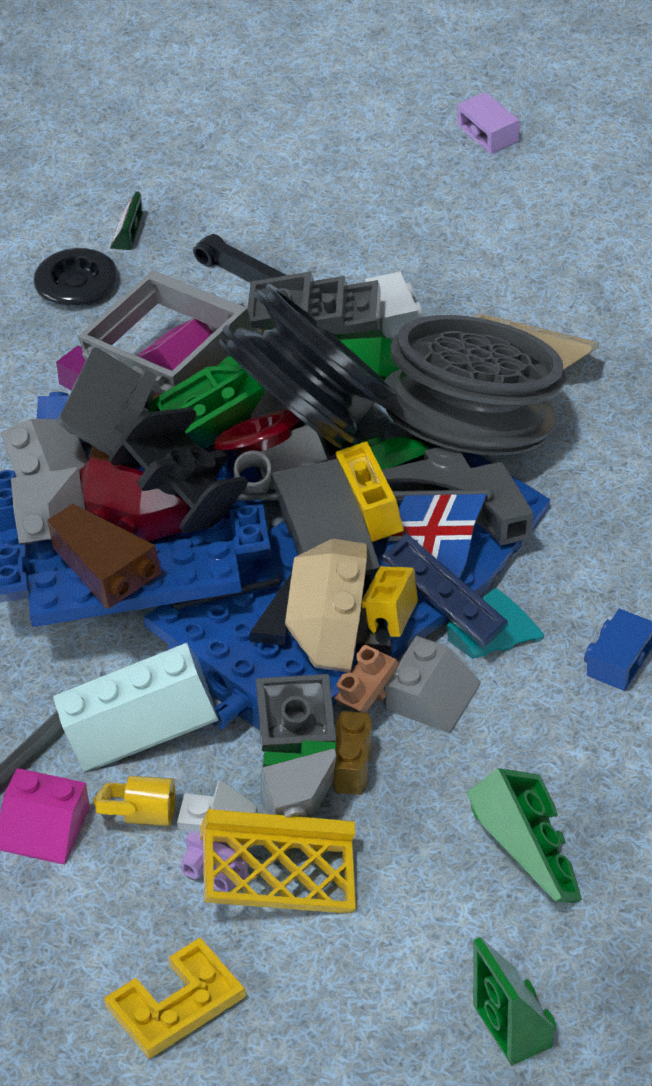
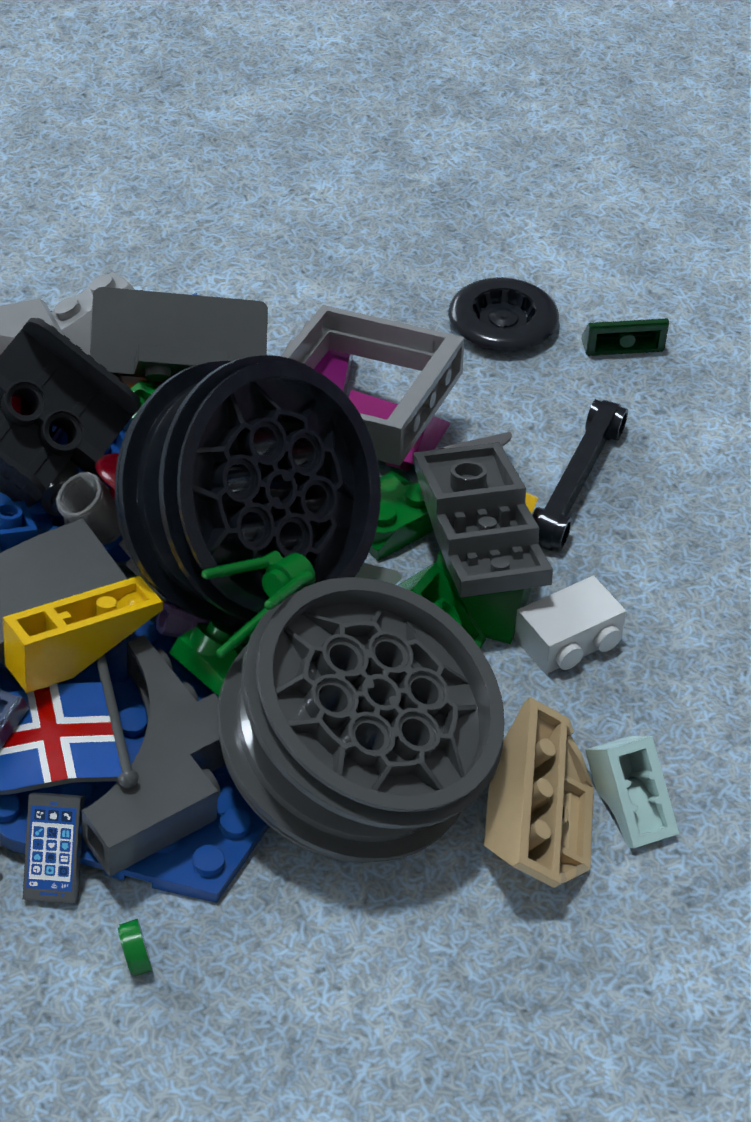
camera: 70 degrees right, 0 degrees up
none -> tile [22,792,85,903]
none -> green tile [117,919,153,977]
none -> green plant [202,550,316,658]
none -> light aqua arch [585,736,679,848]

